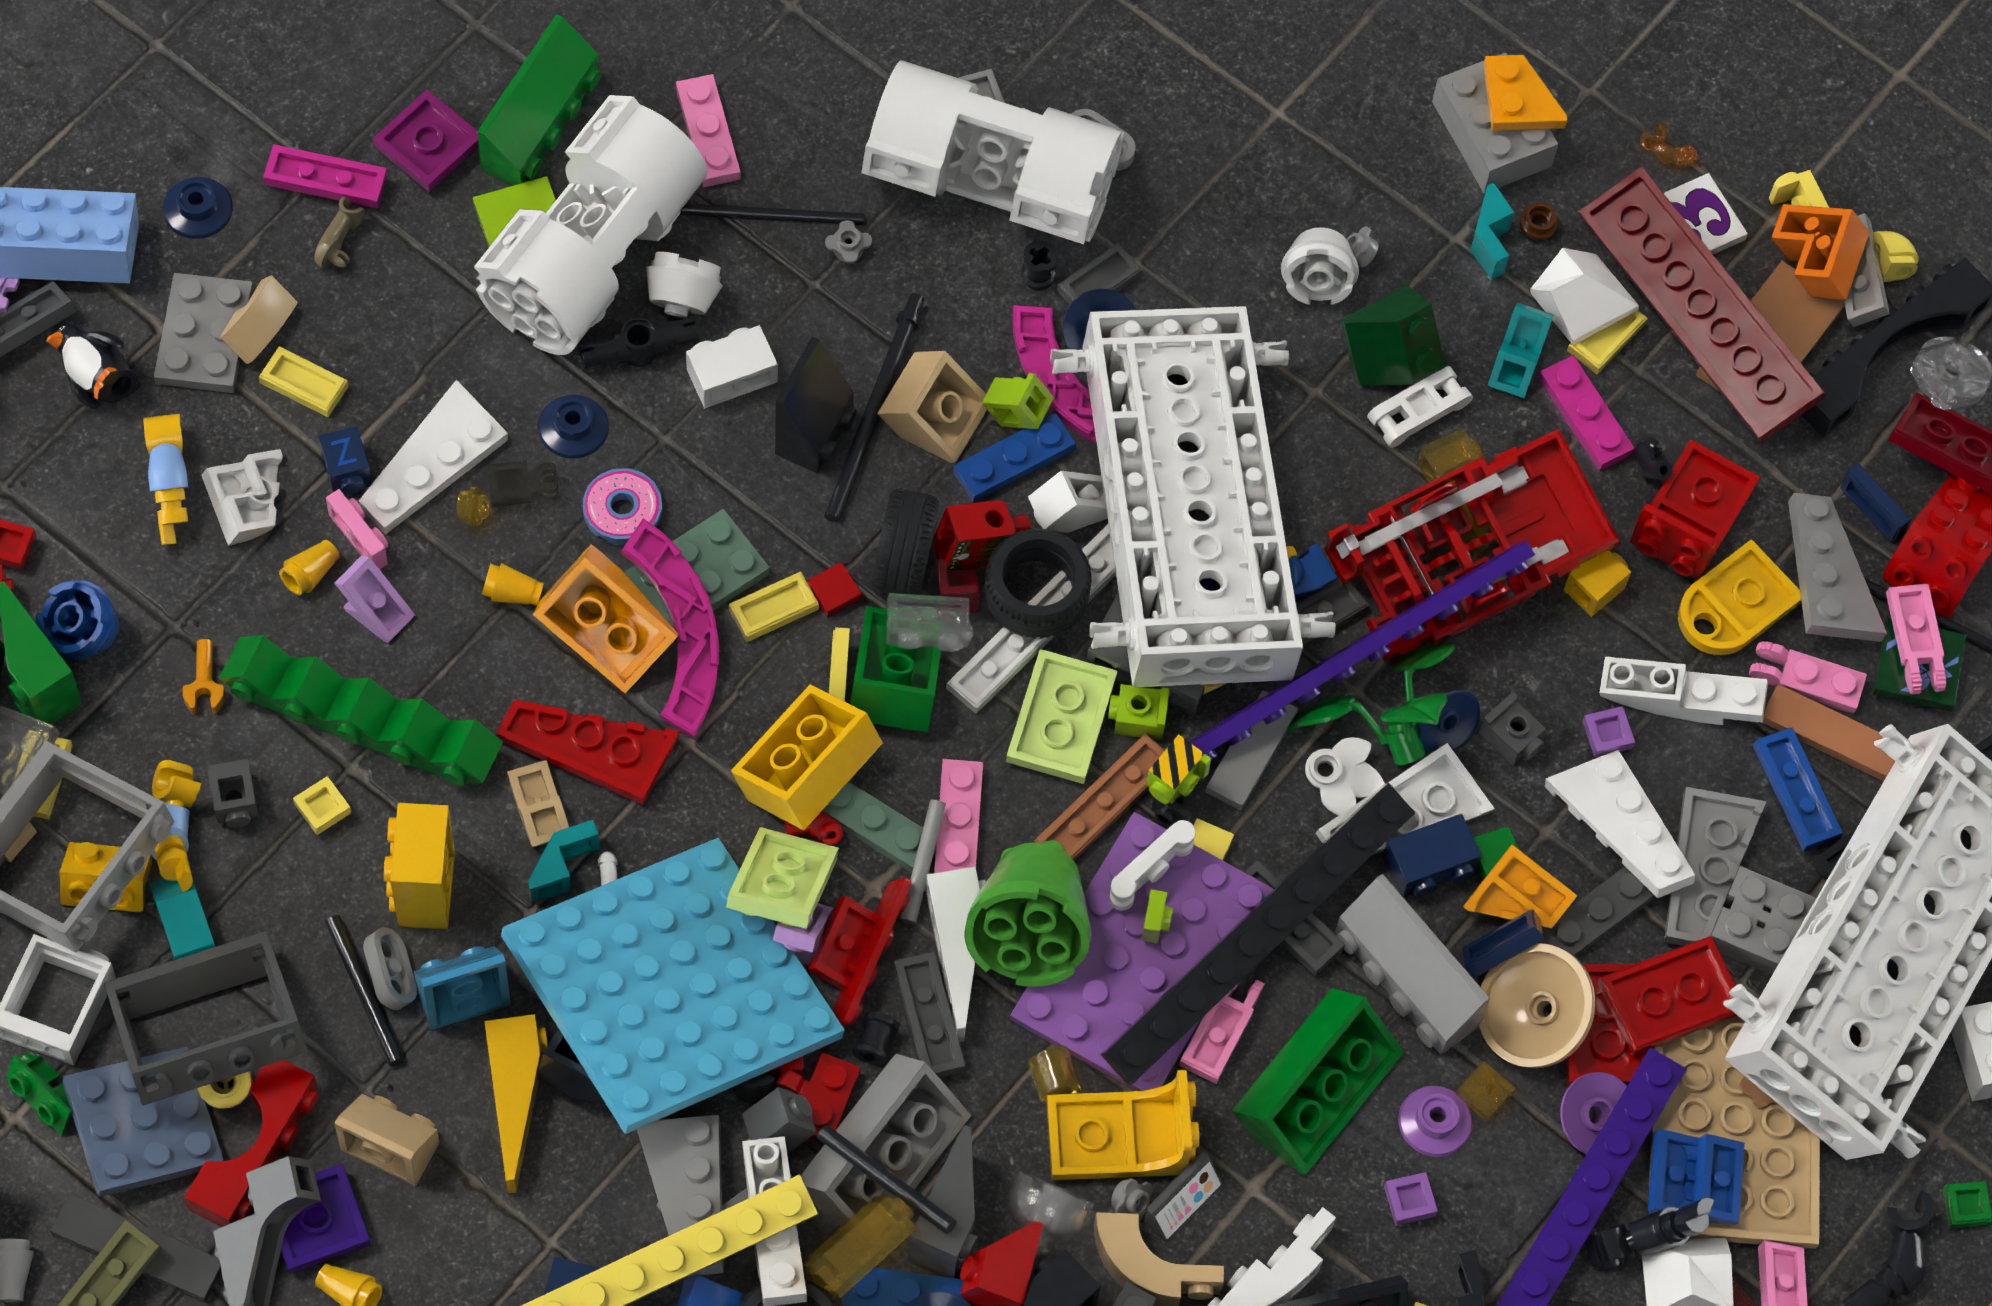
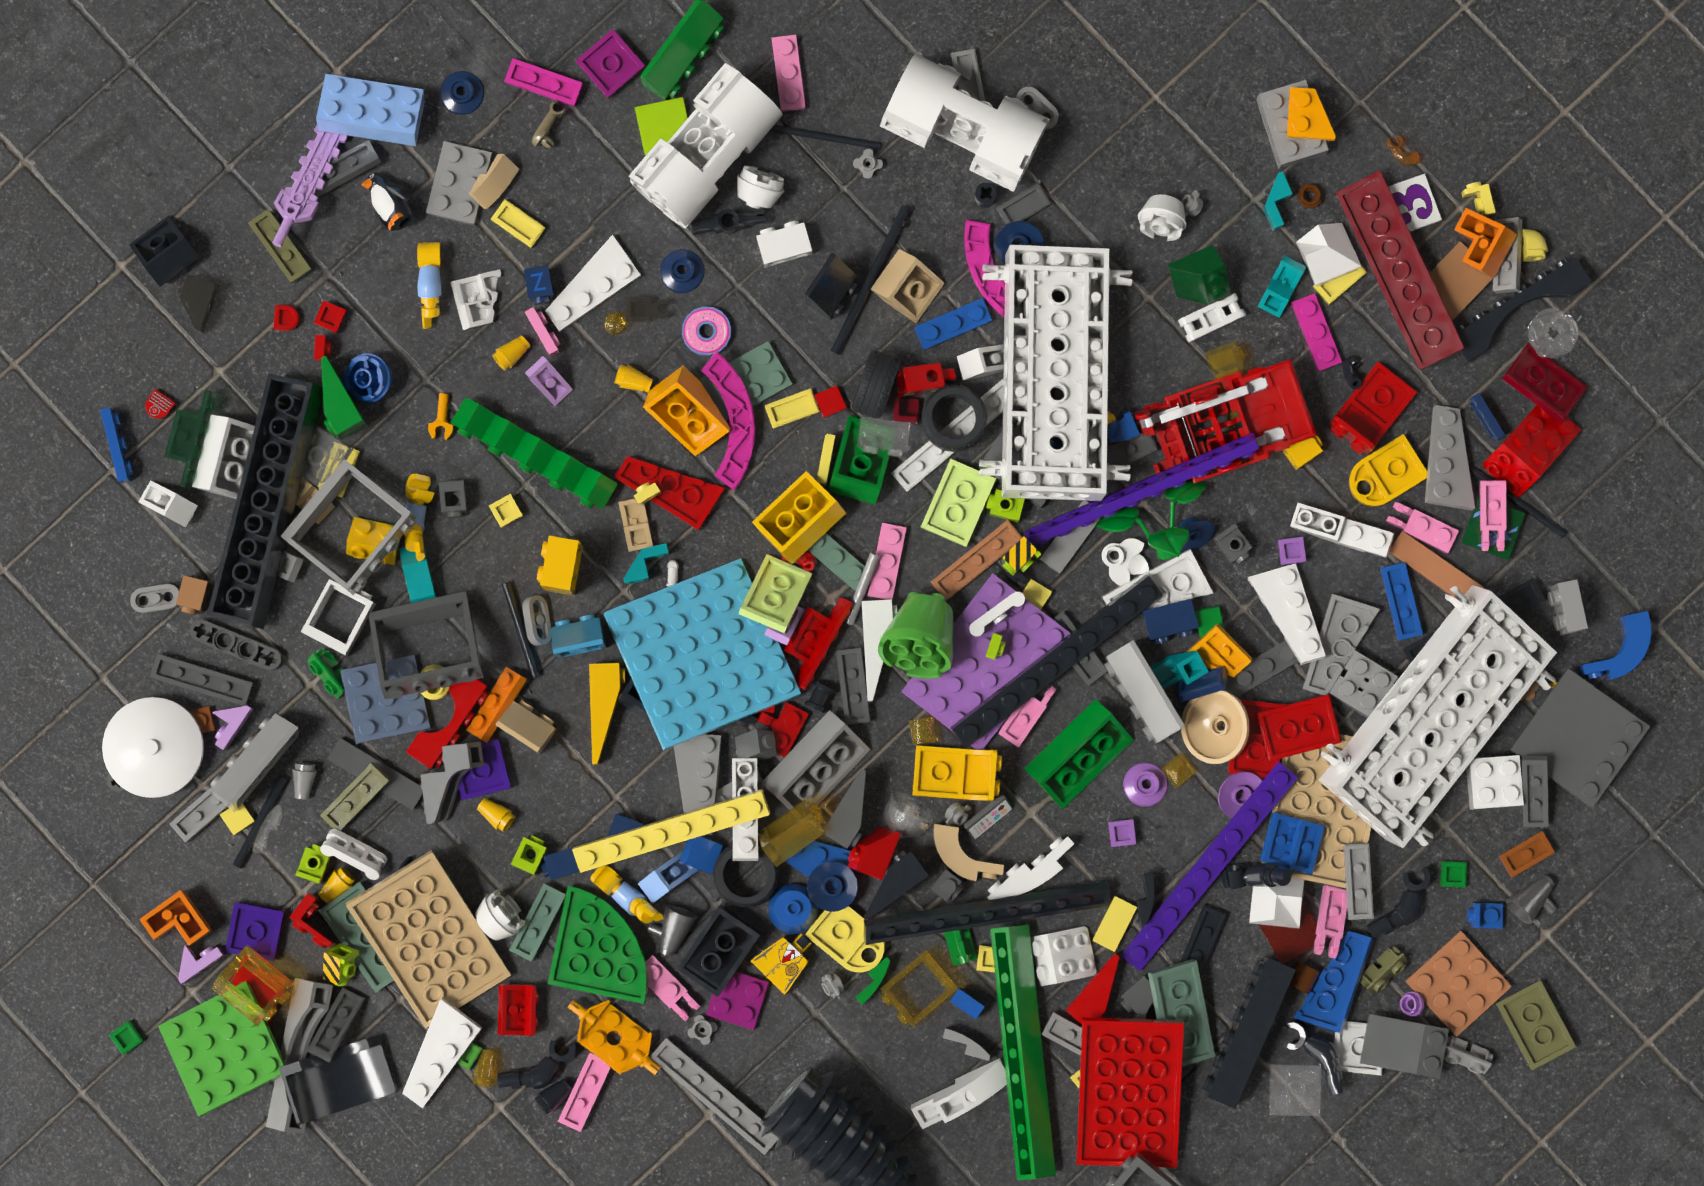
camera: 10 degrees right, 20 degrees up
black bar [817,1125,957,1234] -> none
lime brick [982,373,1054,429] -> none
none -> orange plate [467,667,527,743]
none -> light yellow plate [634,482,661,506]
none -> teal slope [1150,651,1208,690]
none -> light grey tile [1343,843,1374,920]

